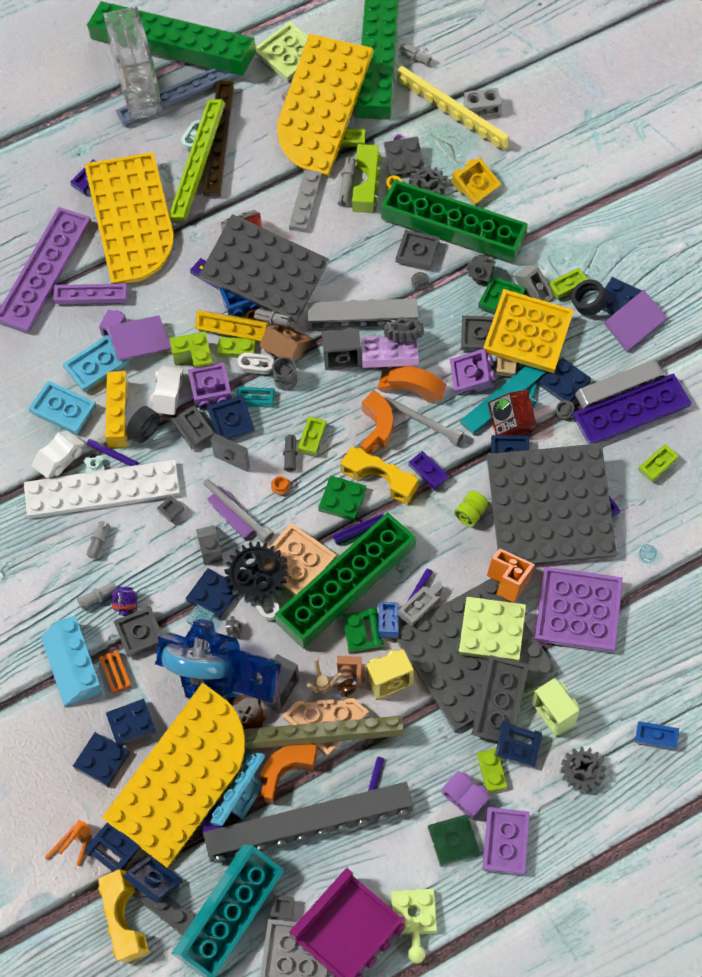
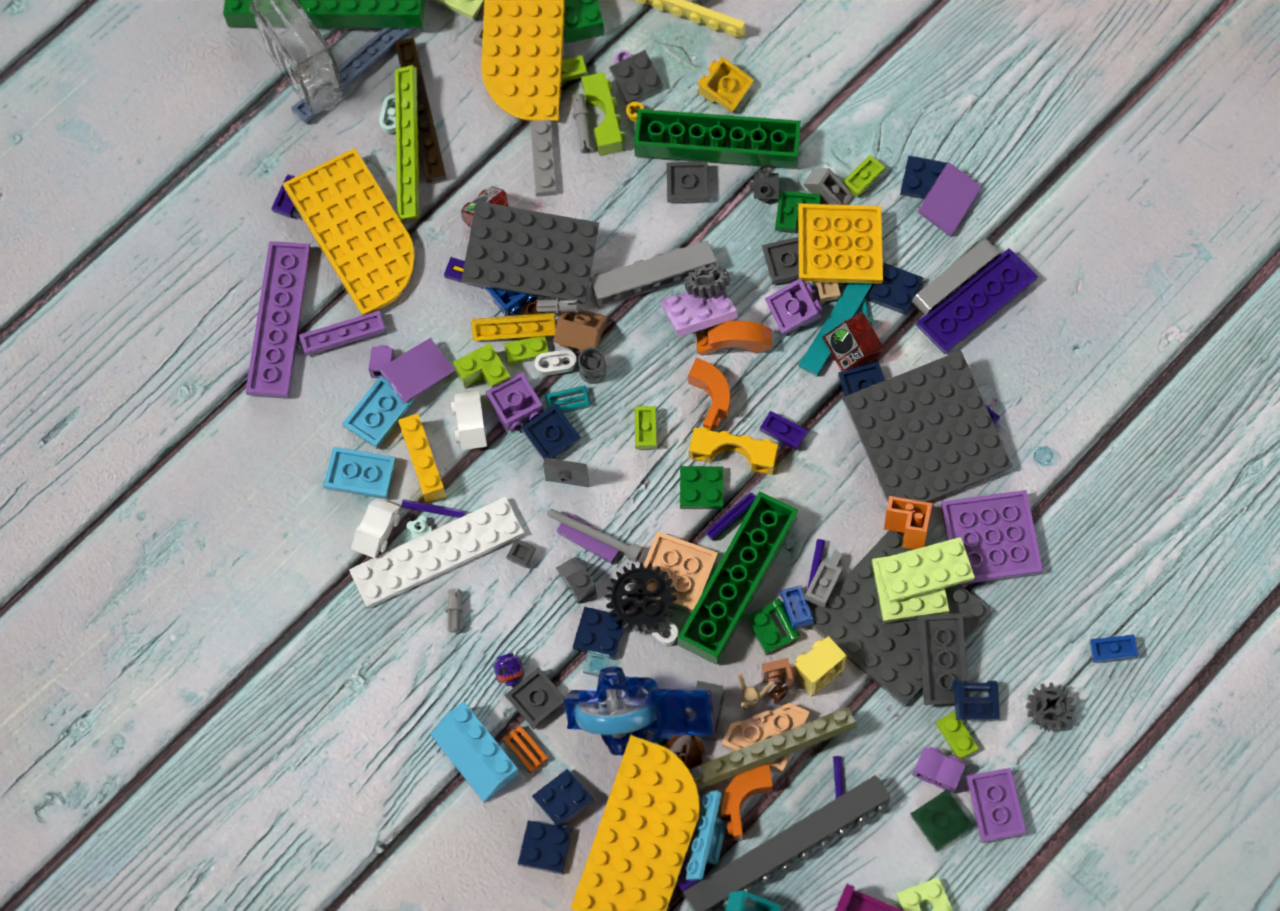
camera: 15 degrees left, 5 degrees up
light grey pin [77,581,117,610] -> none
black tyre [126,406,160,443] -> none
dark grey plate [172,406,214,450] -> none
dark grey plate [226,616,242,639] -> none
orange plate [271,476,290,495] -> none
dark grey axle [283,434,298,472] -> none
dark grey brick [322,328,362,370] -> none
light grey piece [385,397,464,446] -> none
dark grey gear [409,165,447,195] -> none
clear smoke tile [411,272,429,291] -> none
lime wheel [454,490,489,527] -> none
yellowish green brick [532,678,579,737] -> none
dark grey plate [556,400,574,419] -> none
black tyre [571,279,608,316] -> none
lime plate [638,444,679,482] -> none
none -> yellowish green plate [876,537,975,603]

